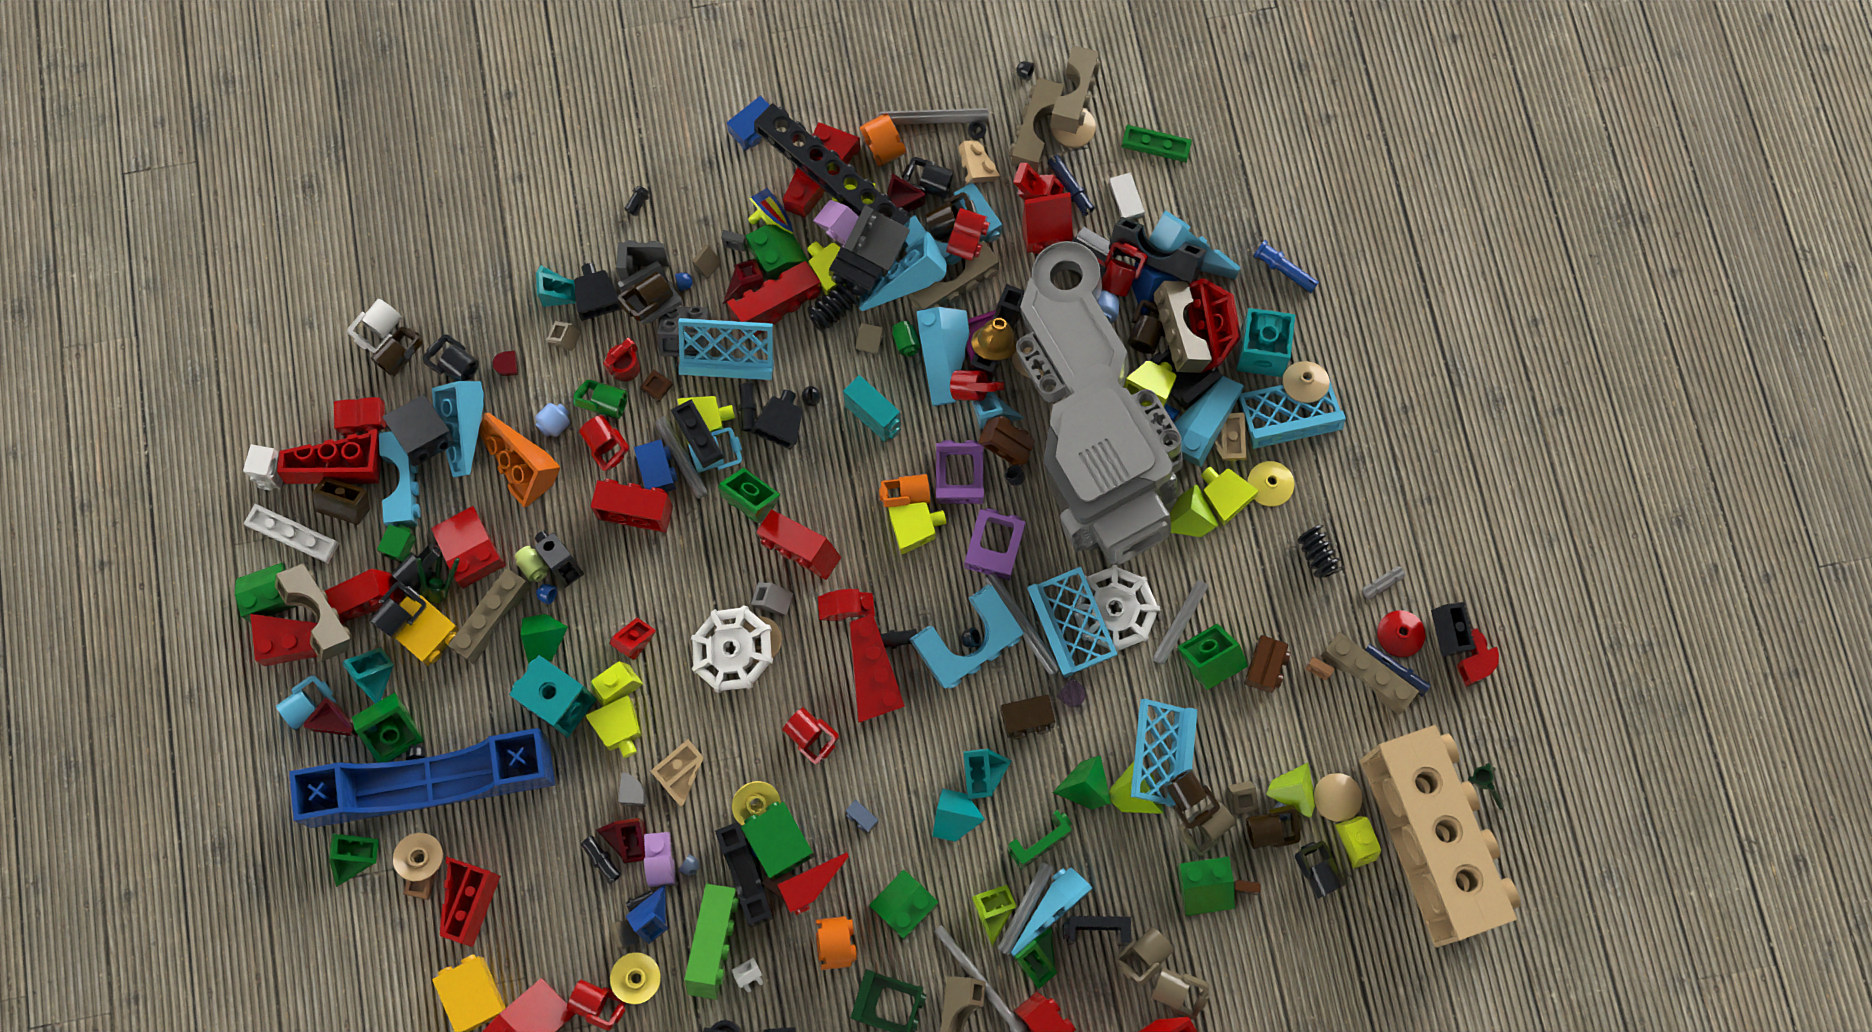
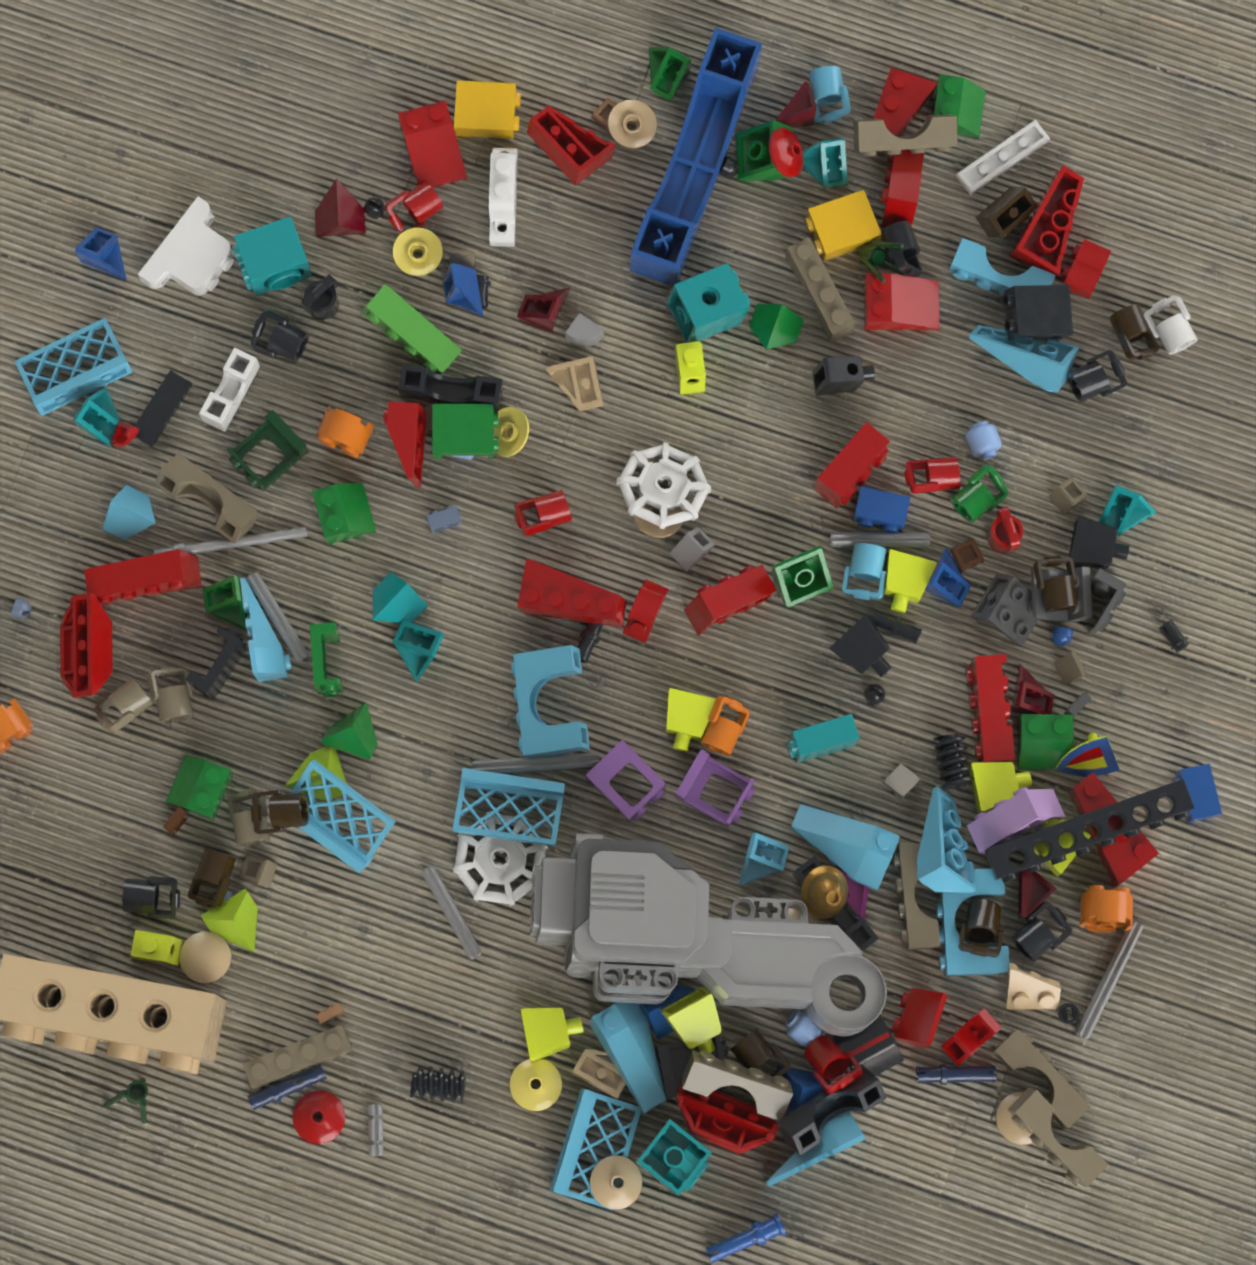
camera: 115 degrees right, 5 degrees up
white brick [243,444,283,490] -> none
black piece [369,582,427,639] -> none
green brick [377,524,416,563] -> none
orange wedge [478,412,560,507] -> none
dark red tile [493,350,518,376] -> none
yellowish green brick [514,546,549,582] -> none
blue hinge [536,584,557,604] -> none
black pin [580,836,622,884] -> none
neon yellow torso [586,695,641,758] -> none
red slope [609,617,656,660] -> none
lavender brick [644,832,675,887] -> none
black tile [671,399,724,469] -> none
medium azure fence [678,318,774,380] -> none
sand blue hinge [678,854,700,876] -> none
white tile [732,958,763,993] -> none
black brick [829,247,883,297] -> none
dark grey bracket [844,205,910,270] -> none
green brick [892,321,921,357] -> none
red brick [946,208,990,261] -> none
red piece [950,370,1005,401] -> none
black hinge [960,627,981,648] -> none
lime slope [972,884,1017,946] -> none
reddish brown brick [978,416,1035,466] -> none
dark brown brick [1000,694,1056,740] -> none
black hinge [1004,465,1025,486] -> none
black hinge [1016,61,1034,80] -> none
clear purple tile [1057,678,1086,707] -> none
white tile [1109,172,1145,219] -> none
green tile [1121,124,1192,163] -> none
lime slope [1169,484,1219,537] -> none
green slope [1177,623,1248,690] -> none
reddish brown brick [1244,635,1291,693] -> none
black brick [1431,602,1476,657] -> none
red brick [1456,628,1499,687] -> none
none -> white brick [489,148,518,247]
none -> red dish [769,128,804,177]
none -> blue slope [924,547,971,607]

